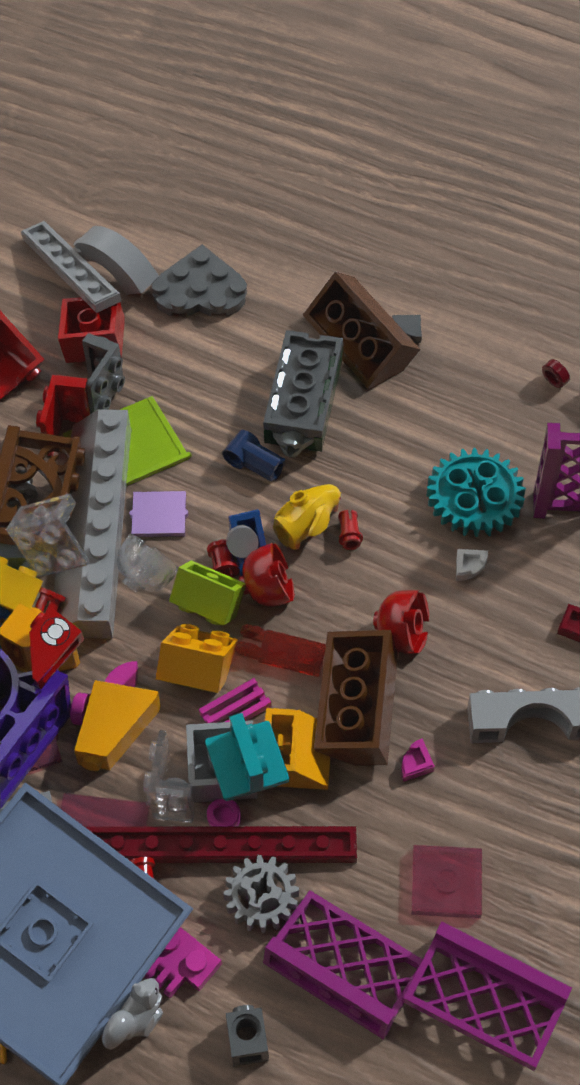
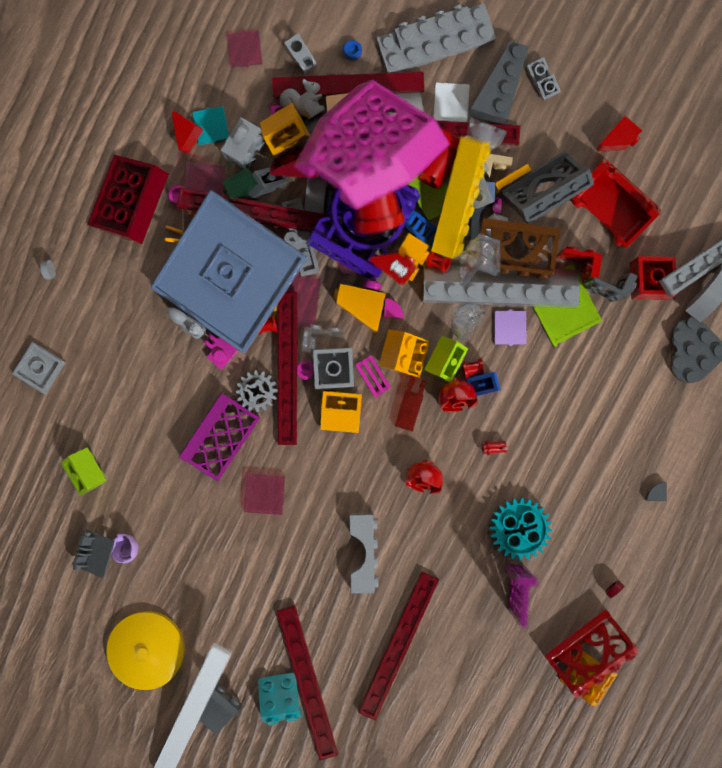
camera: 90 degrees right, 30 degrees up
teal bracket [205,713,289,801] -> none
dark blue piece [222,430,285,482] -> none
light grey tile [226,525,258,558] -> none
dark grey brick [226,1005,269,1067] -> none
dark grey piece [263,330,343,458] -> none
yellow animal [273,484,341,550] -> none
reddish brown slope [303,272,421,389] -> none
reddish brown slope [314,630,398,766] -> none
dark pink tile [401,739,435,782] -> none
magenta fence [402,921,572,1071] -> none
white tile [456,549,488,581] -> none

